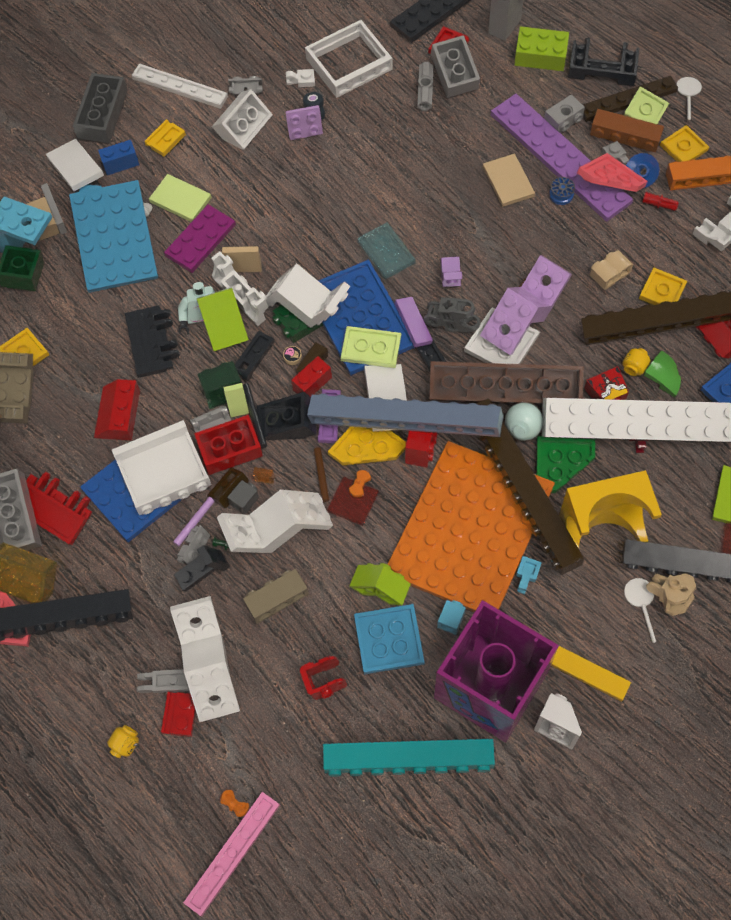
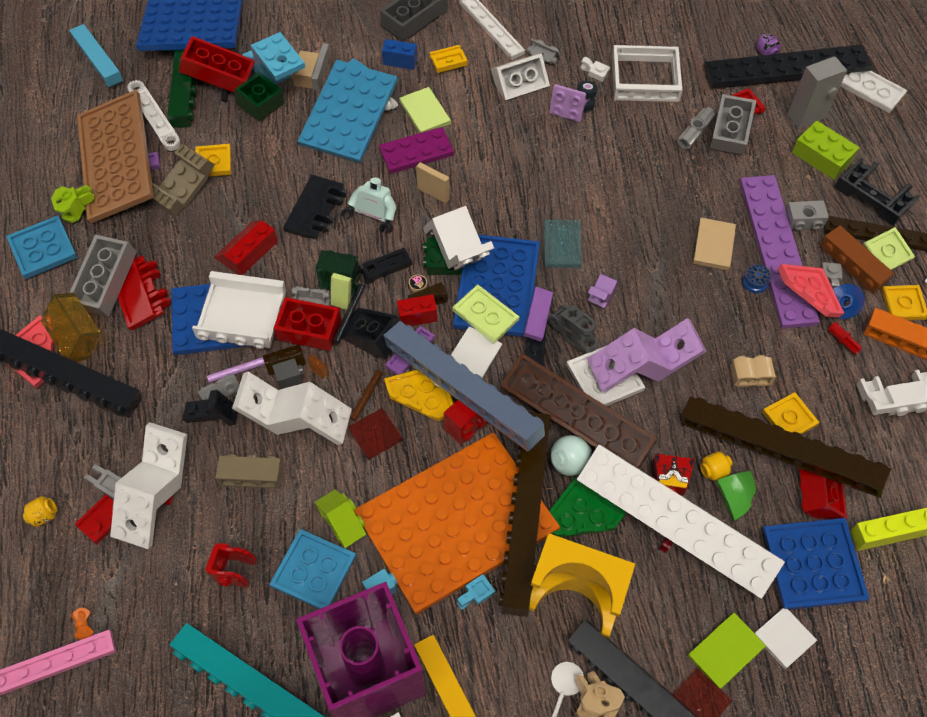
camera: 30 degrees right, 5 degrees down
white tile [46,139,104,191] -> none
lime tile [196,287,249,351] -> none
white bracket [211,251,268,326] -> none
orange piece [349,470,372,498] -> none

